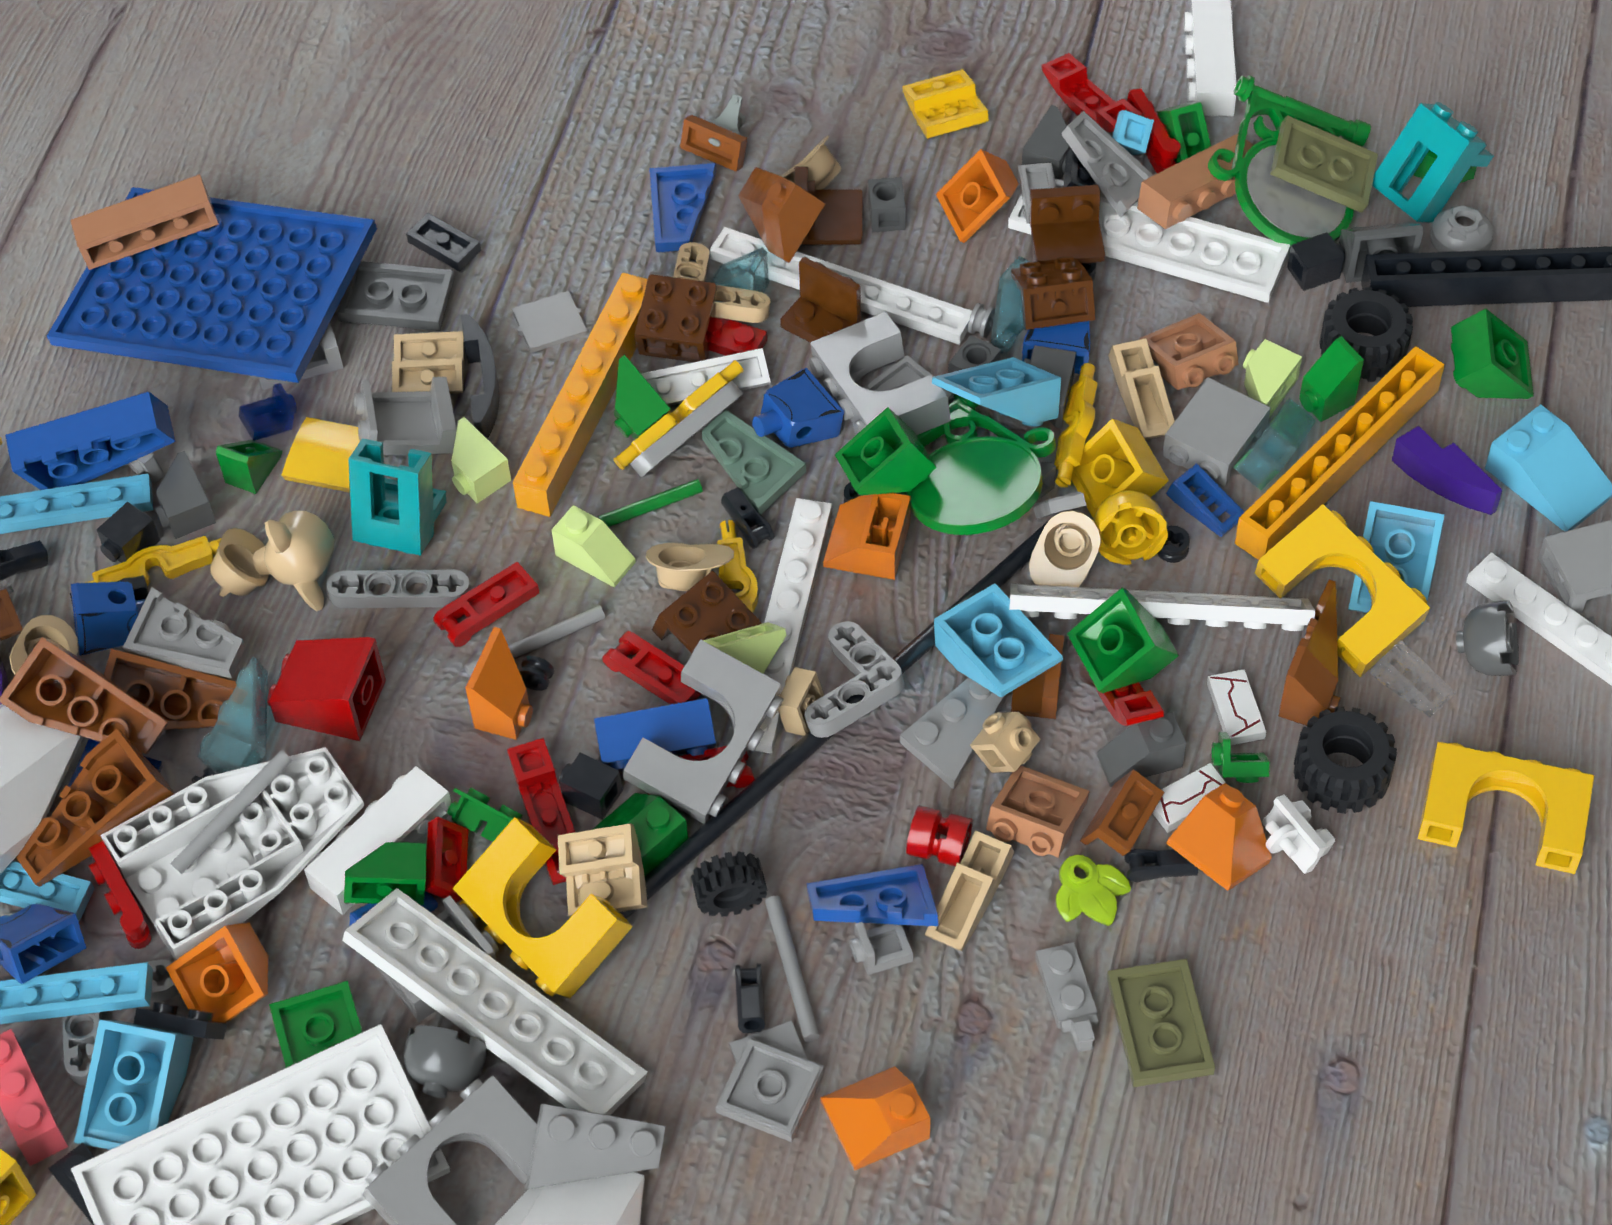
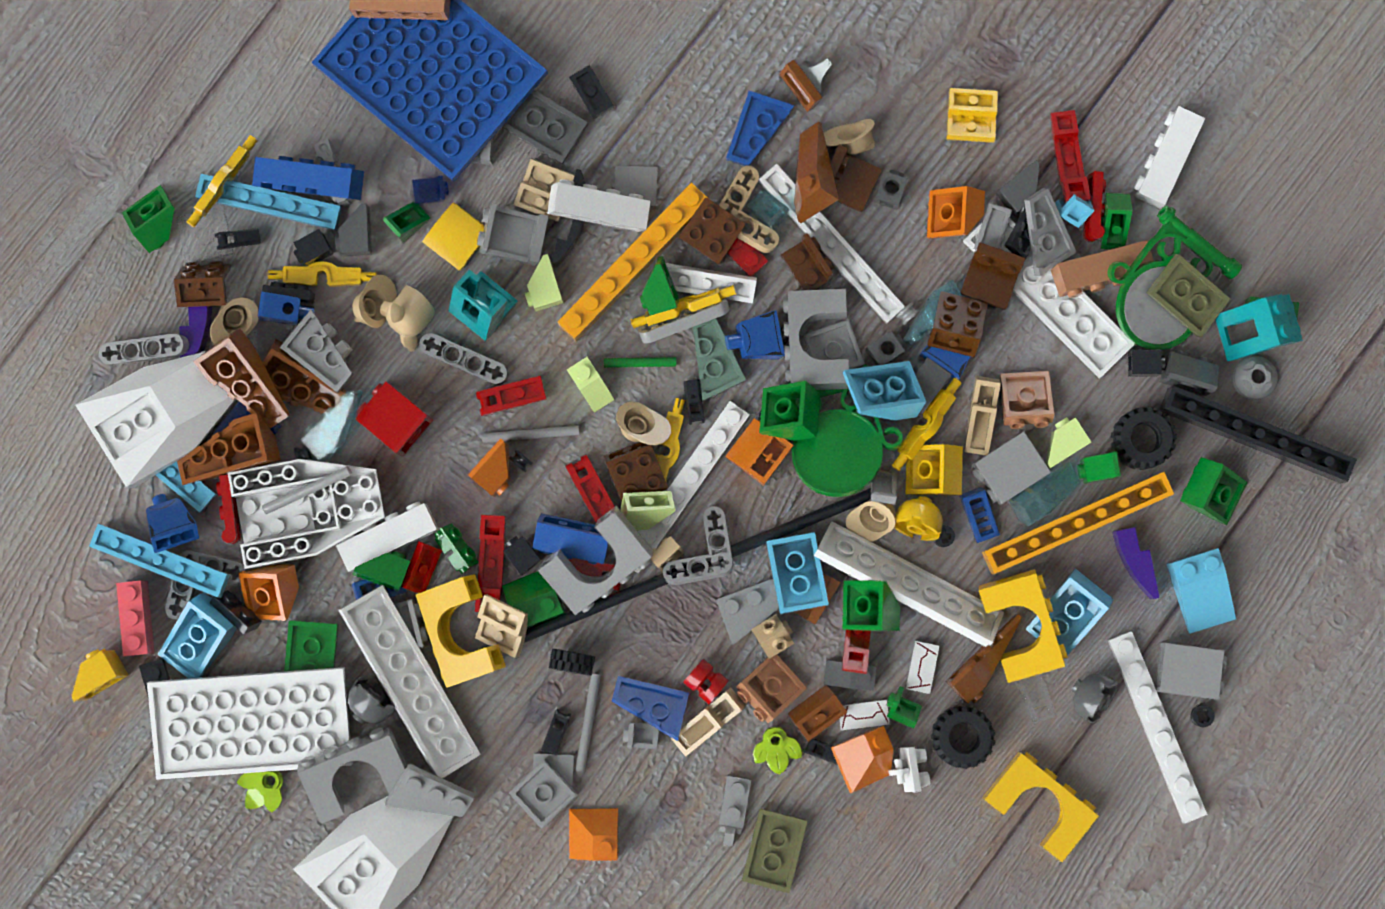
camera: 30 degrees right, 30 degrees up
none -> white brick [547,179,650,232]

